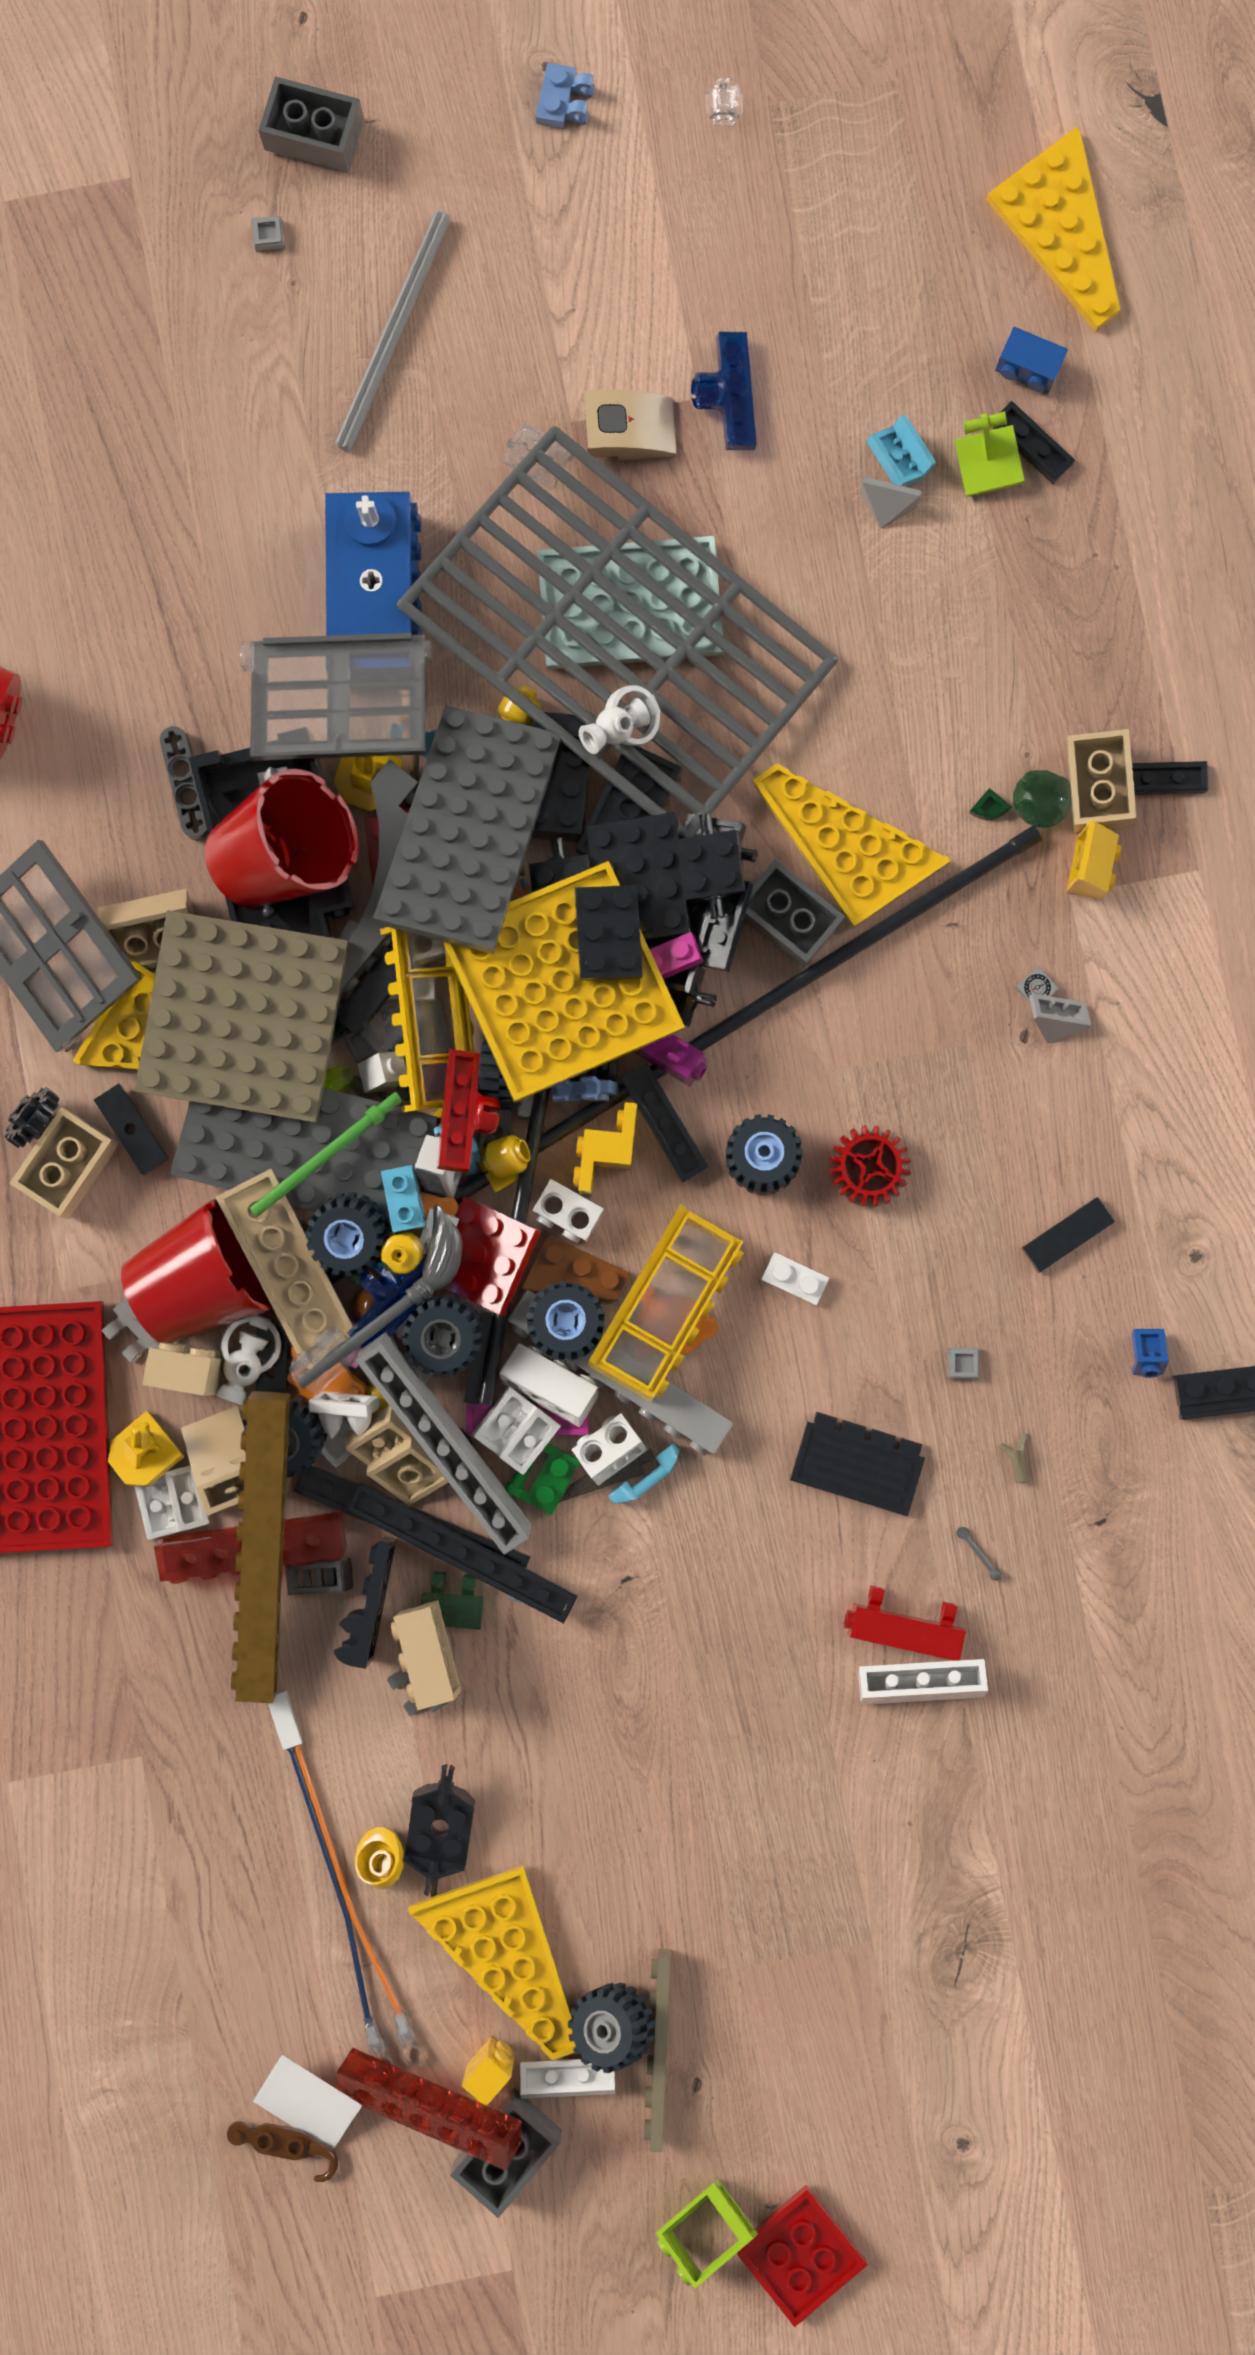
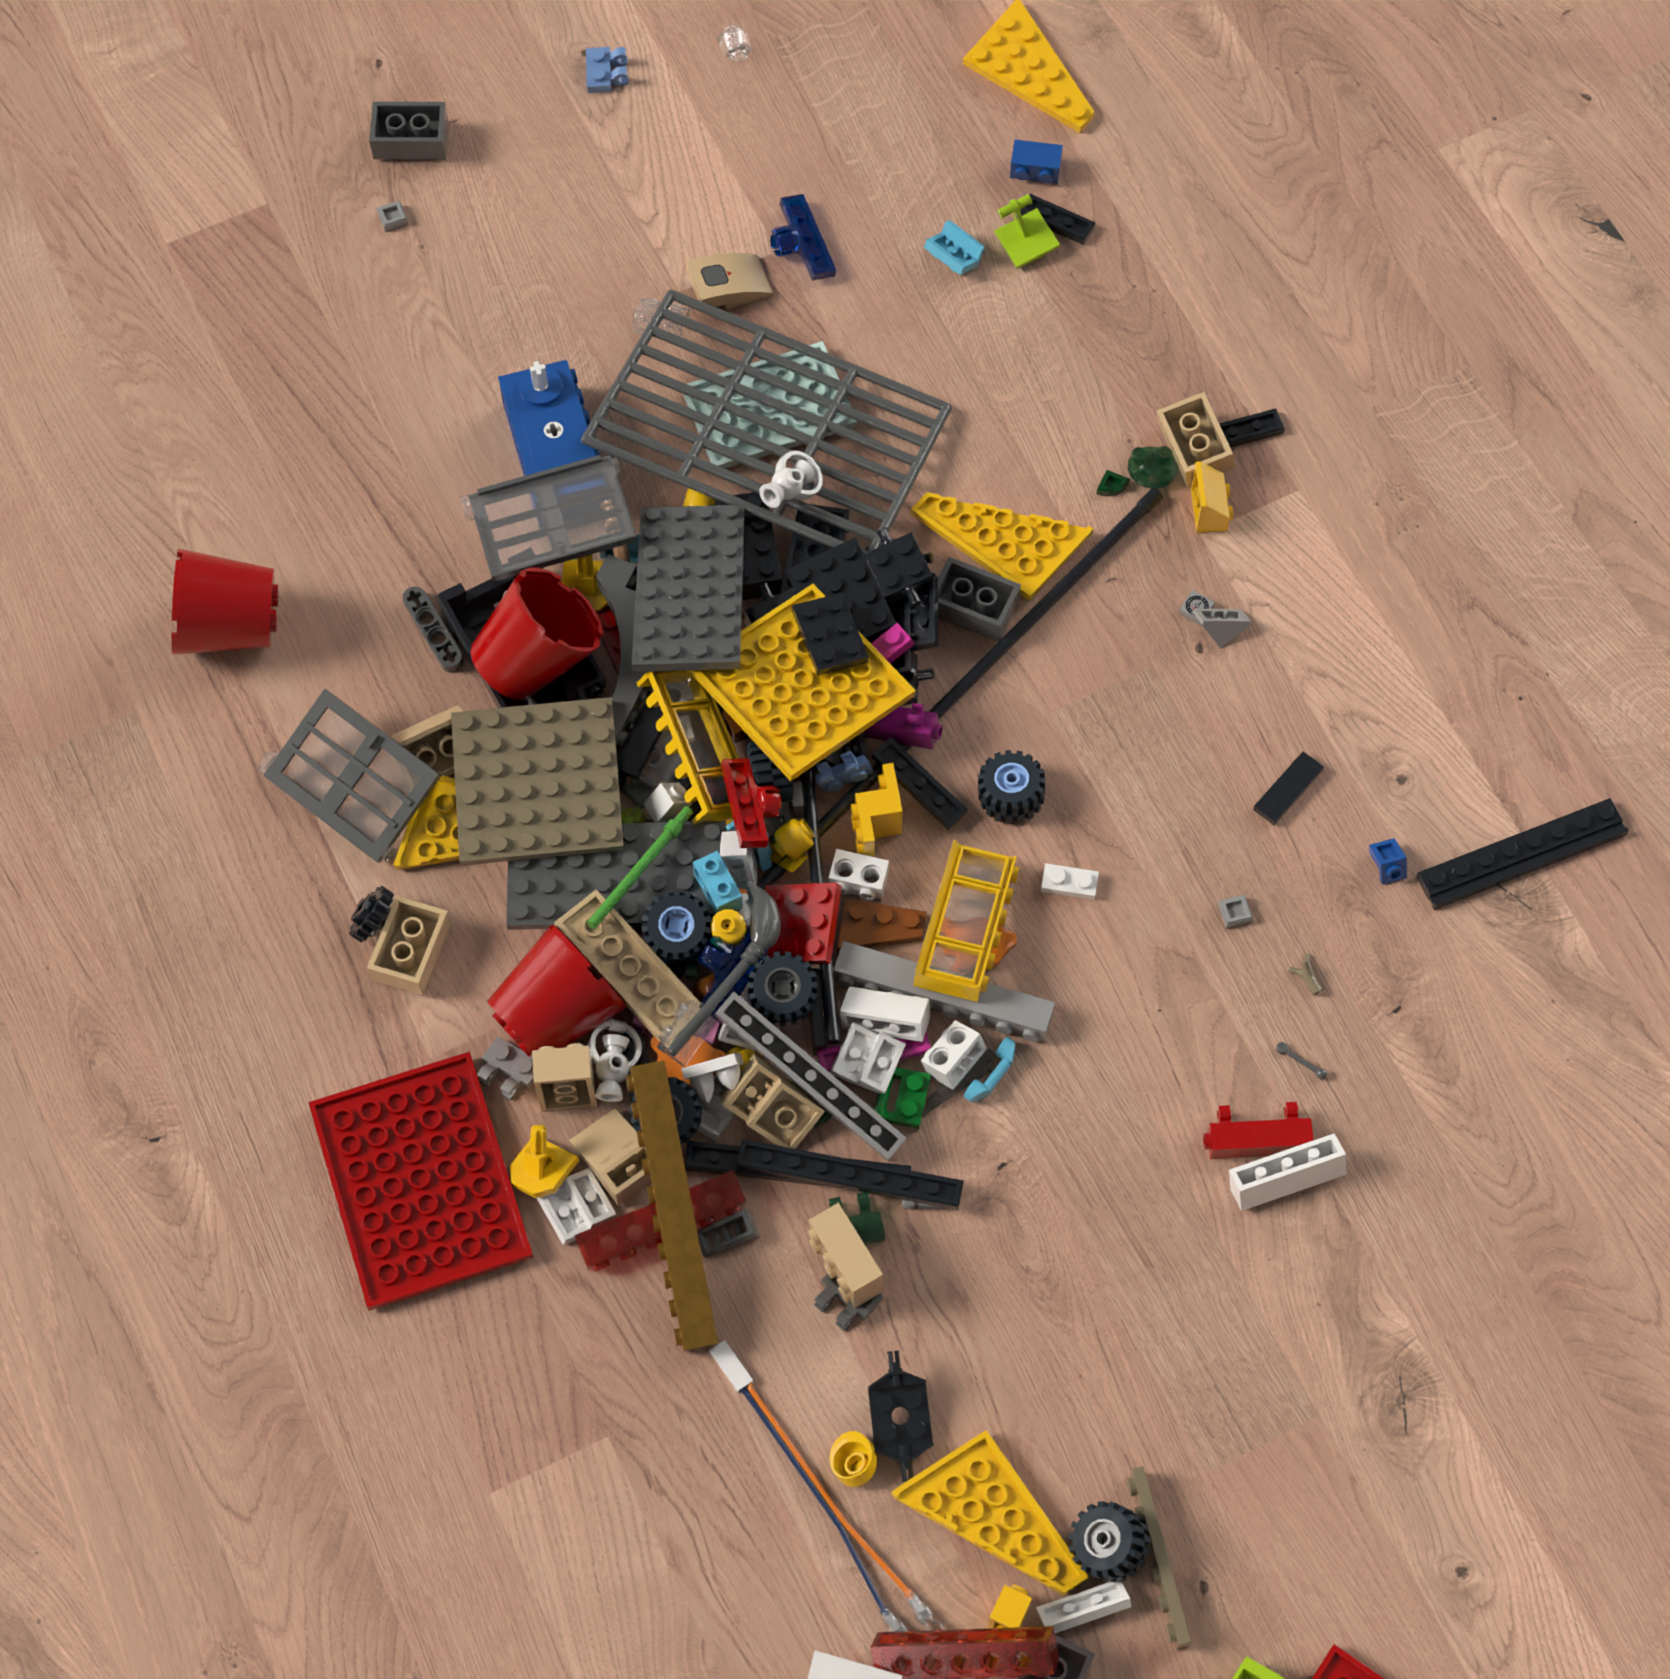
camera: 20 degrees left, 20 degrees down
black tile [94,1083,169,1176] -> none
black hinge [334,1536,397,1669] -> none
light grey axle [336,210,450,452] -> none
black wheel [527,1281,605,1361] -> none
black hinge [789,1412,925,1517] -> none
red gear [829,1125,911,1207] -> none
light grey slope [859,477,921,528] -> none

